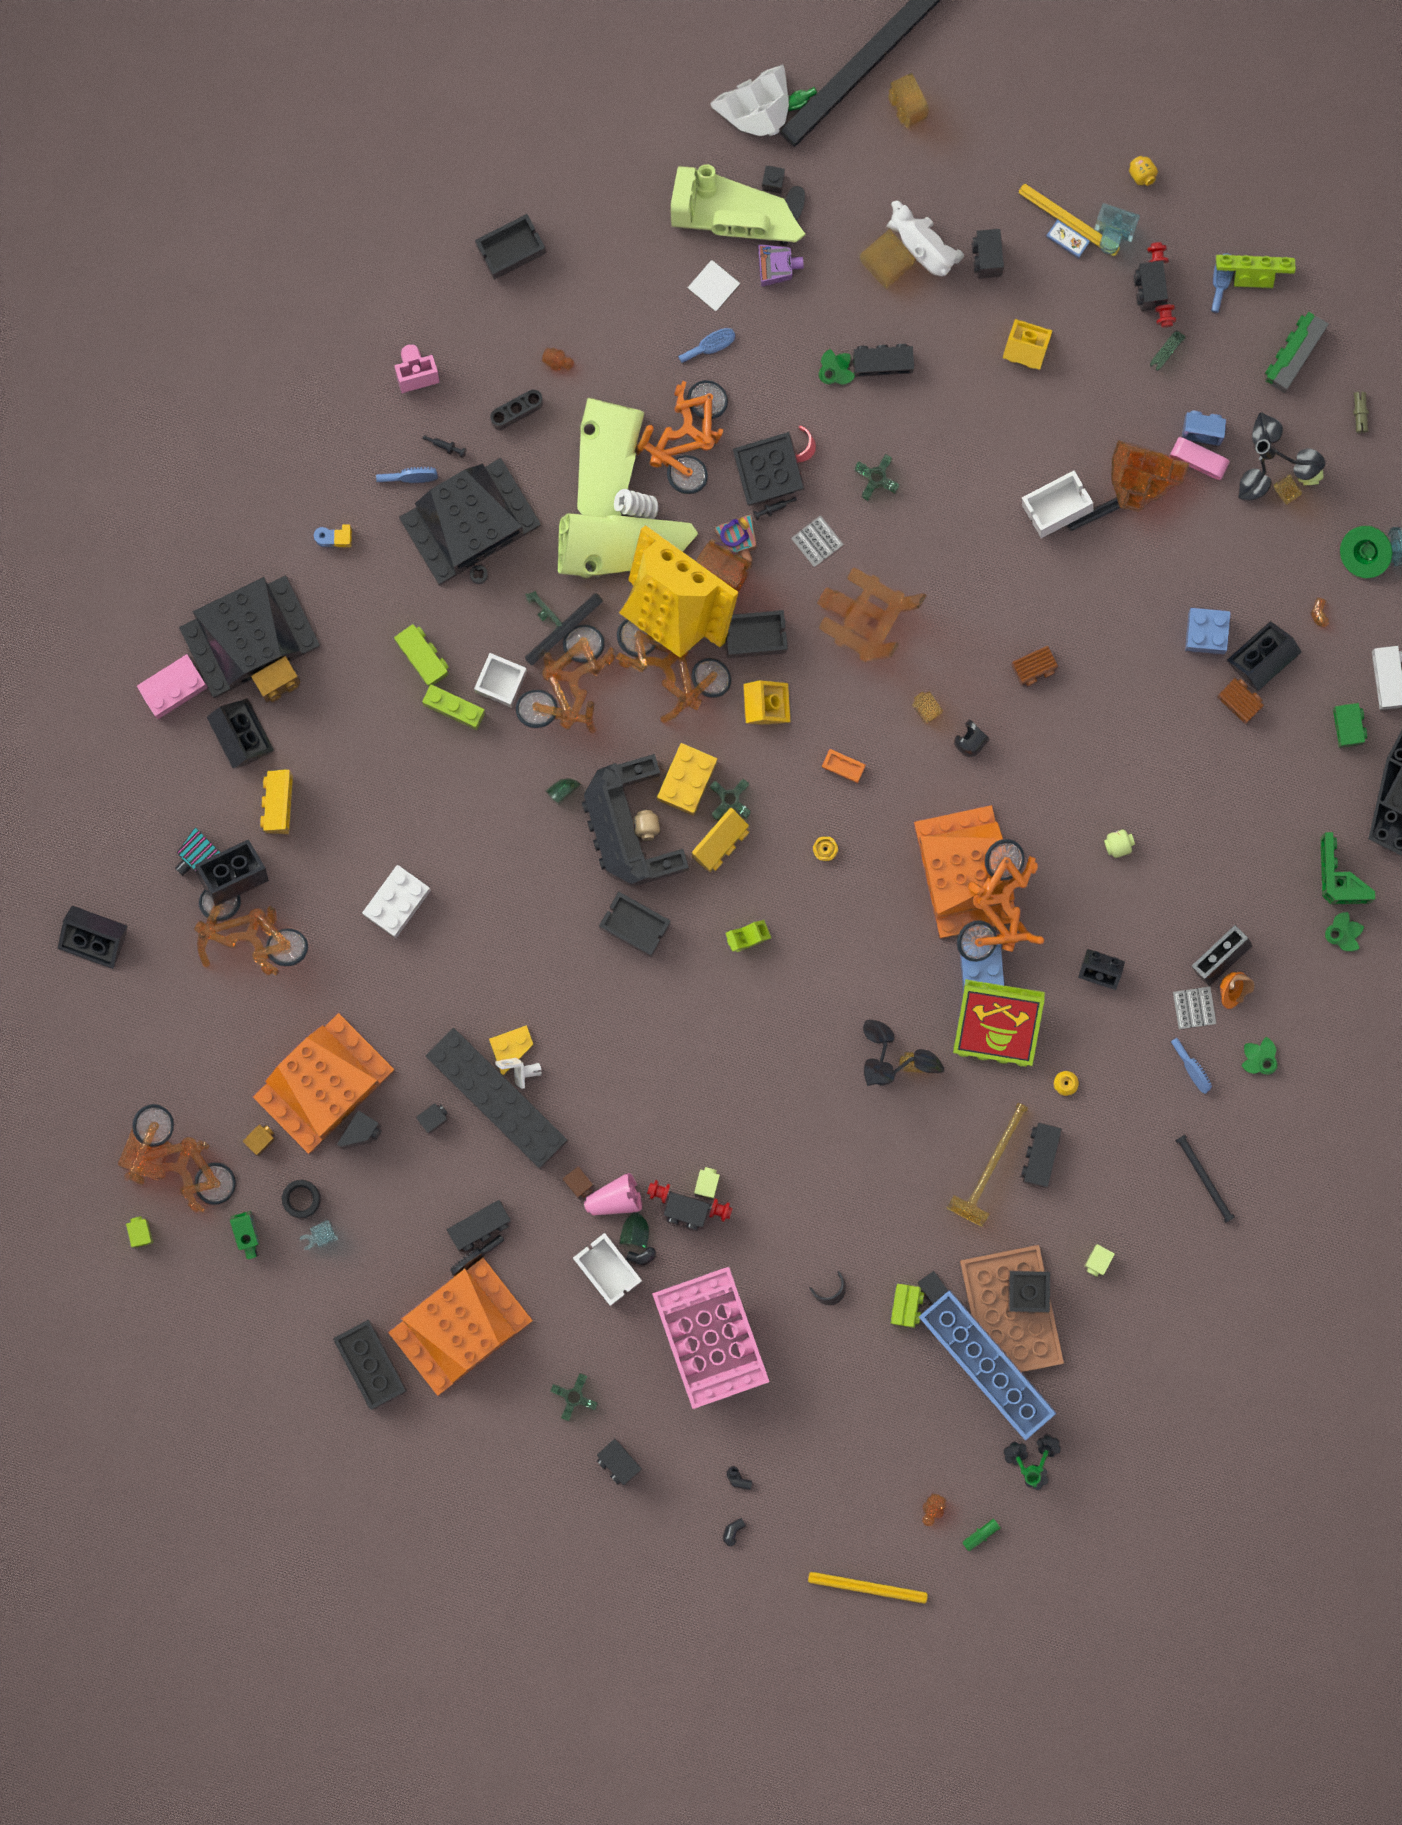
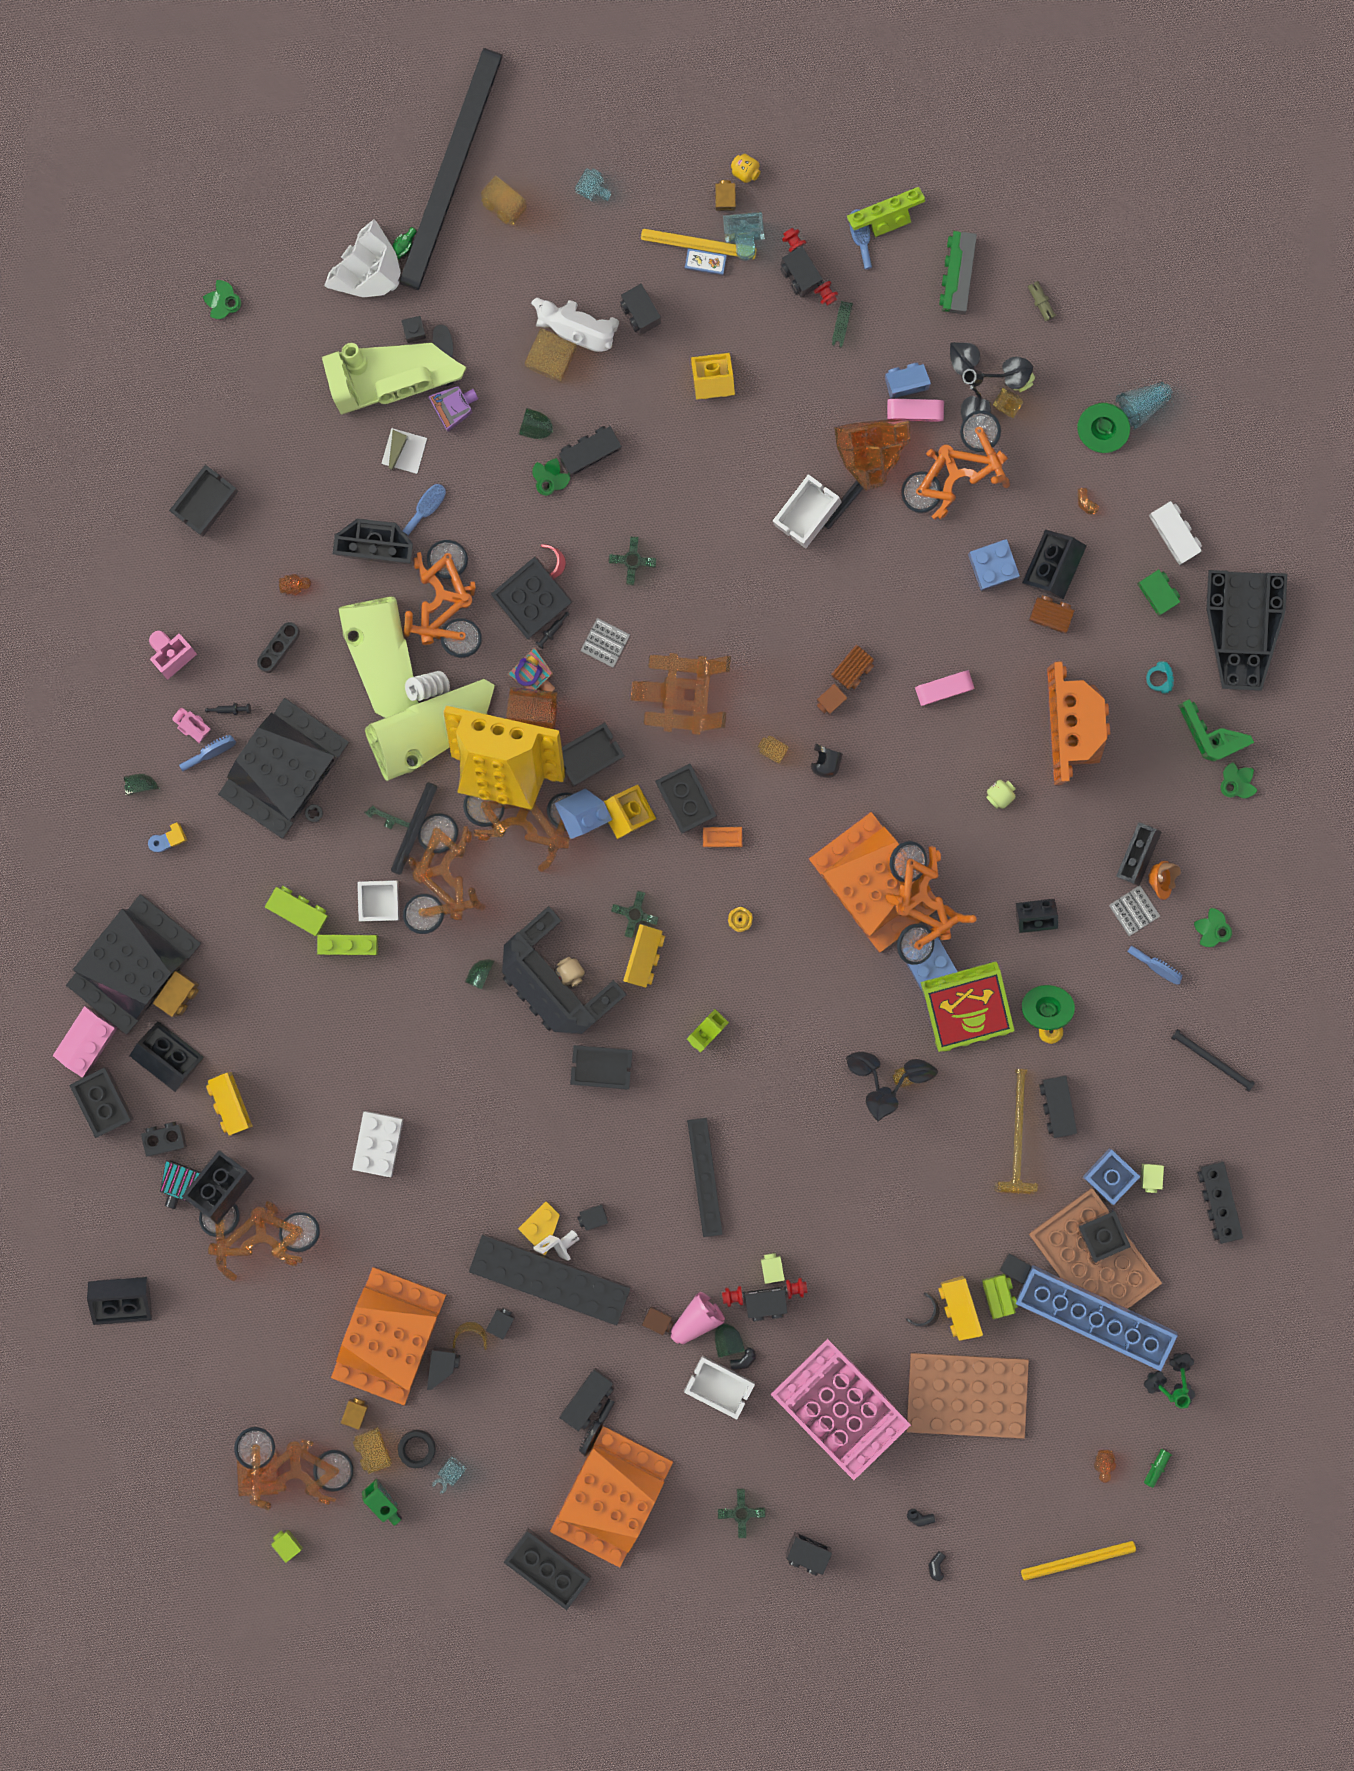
camera: 25 degrees left, 5 degrees up
yellow brick [657,743,717,816] -> none
none -> black brick [69,1067,134,1138]
none -> clear green brick [123,774,159,796]
none -> black brick [141,1121,187,1157]
none -> bright pink piece [172,708,210,743]
none -> green plate [203,280,241,319]
none -> black wedge [332,518,413,564]
none -> clear yellow brick [353,1427,392,1474]
none -> olive piece [388,430,408,471]
none -> clear yellow helmet [453,1322,487,1350]
none -> clear green brick [519,408,553,439]
none -> medium blue slope [554,788,612,839]
none -> clear light blue brick [575,168,612,201]
none -> black brick [577,1204,608,1231]
none -> black brick [655,763,717,834]
none -> black plate [687,1117,723,1237]
none -> pearl gold brick [715,180,736,211]
none -> dark orange brick [816,683,847,715]
none -> piece [901,410,1010,520]
none -> nougat plate [906,1353,1029,1439]
none -> bright pink beam [915,670,975,706]
none -> yellow slope [938,1276,983,1341]
none -> green hat [1022,985,1075,1030]
none -> orange wedge [1047,662,1110,785]
none -> medium blue brick [1083,1149,1140,1205]
none -> teal piece [1146,661,1174,694]
none -> black brick [1197,1161,1243,1244]

